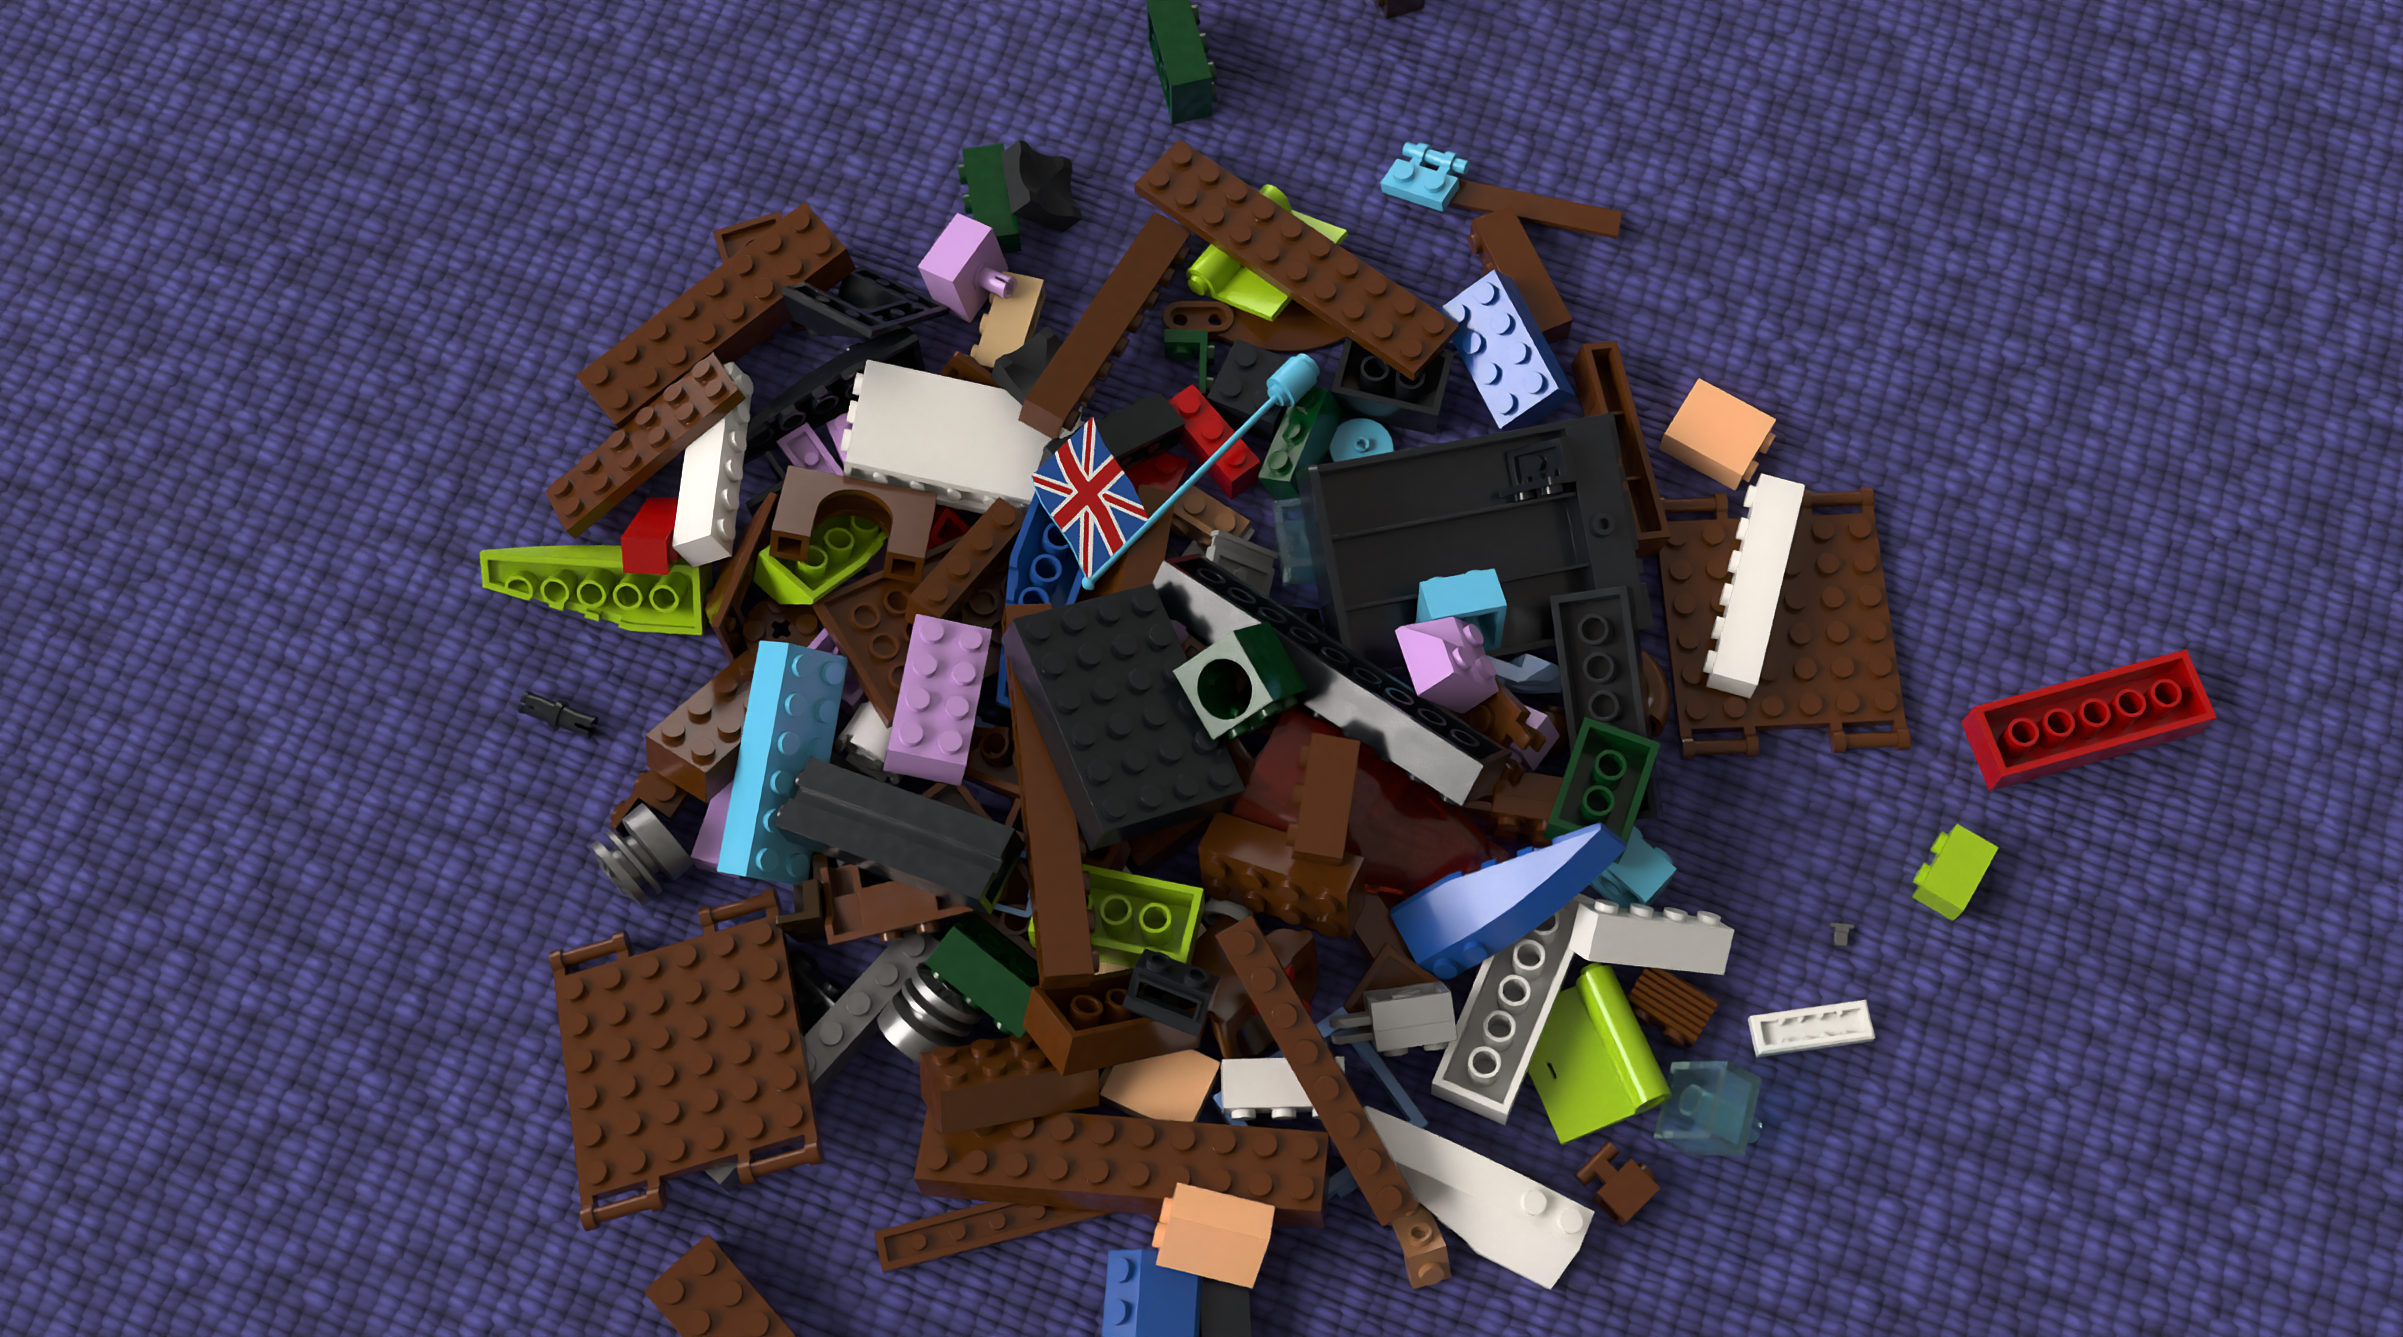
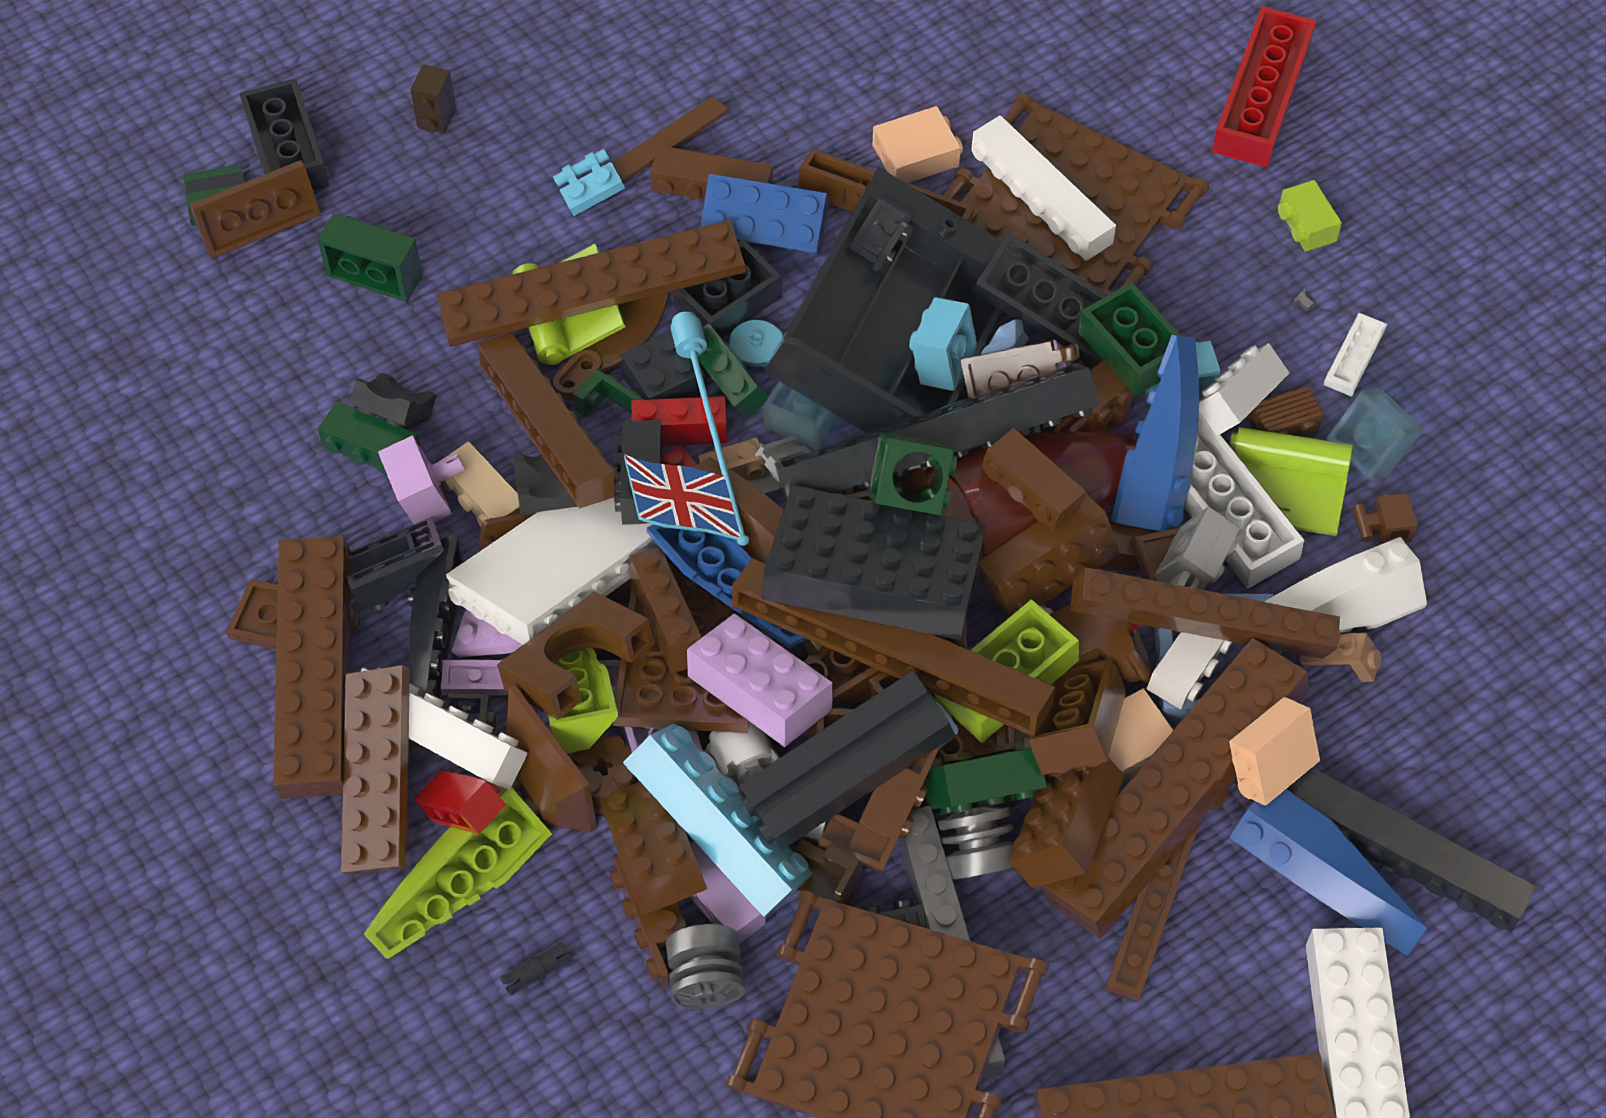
camera: 55 degrees left, 10 degrees down
black window [1122,948,1221,1038] -> none
lavender slope [1395,617,1499,714] -> none

